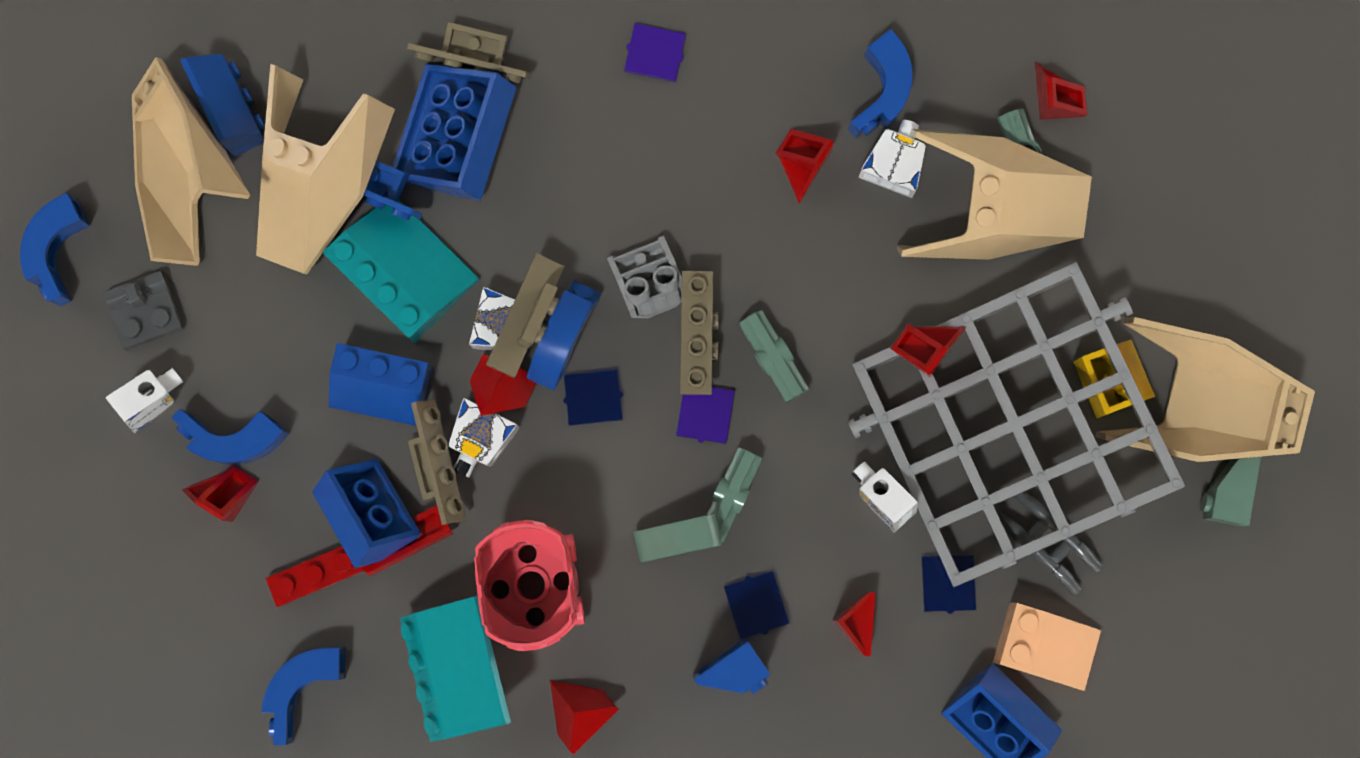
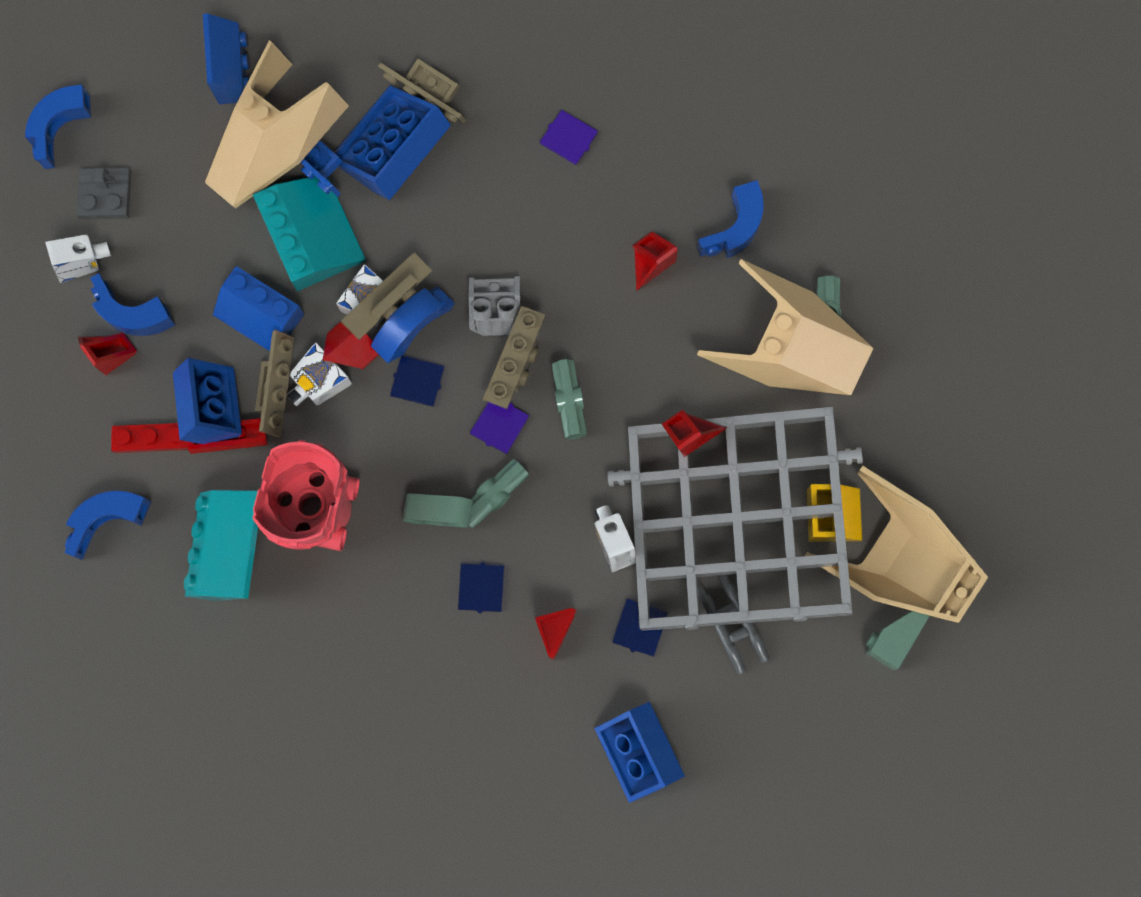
camera: 25 degrees right, 5 degrees down
tan windscreen [132,57,250,266] -> none
red slope [550,680,619,755] -> none
blue slope [693,639,771,694] -> none
white torso [859,120,926,198] -> none
light nougat slope [993,603,1101,691] -> none
red slope [1035,62,1087,120] -> none

